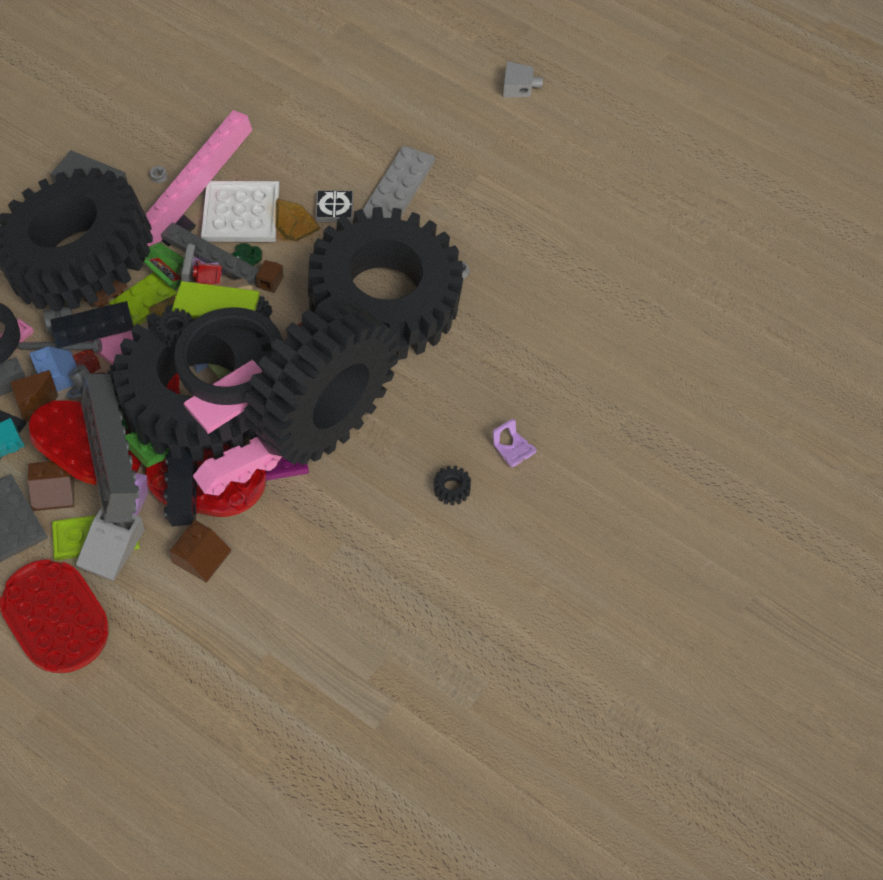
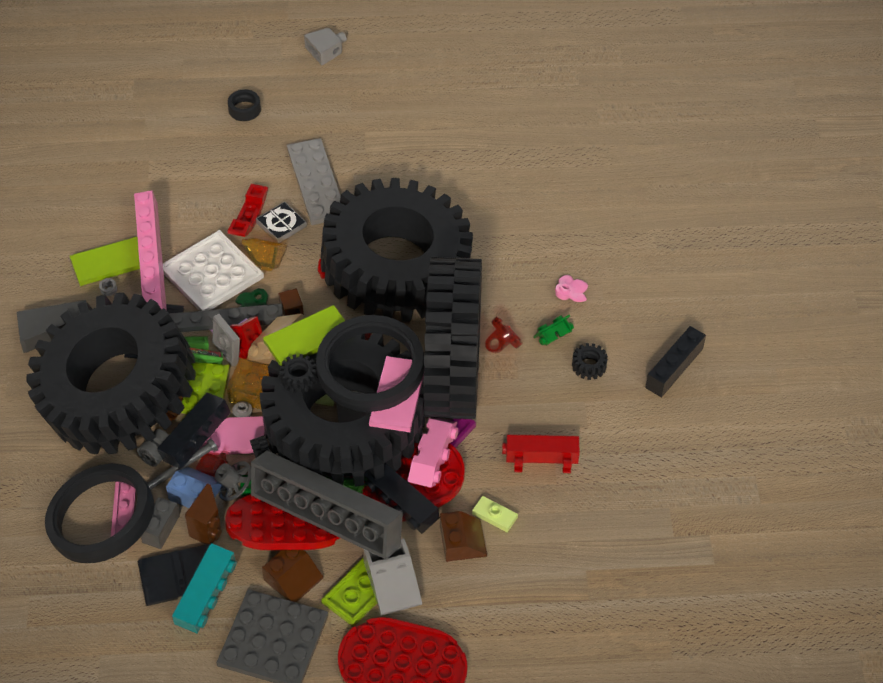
camera: 40 degrees left, 5 degrees down
lavender piece [493,419,537,468] -> none
none -> lime tile [70,237,140,286]
none -> red slope [227,184,268,237]
none -> black tyre [228,89,261,121]
none -> yellowish green plate [472,496,518,533]
none -> clear red tile [485,316,523,354]
none -> red brick [502,435,580,474]
none -> green hinge [534,314,574,346]
none -> bright pink plate [555,275,588,302]
none -> black brick [645,326,706,398]

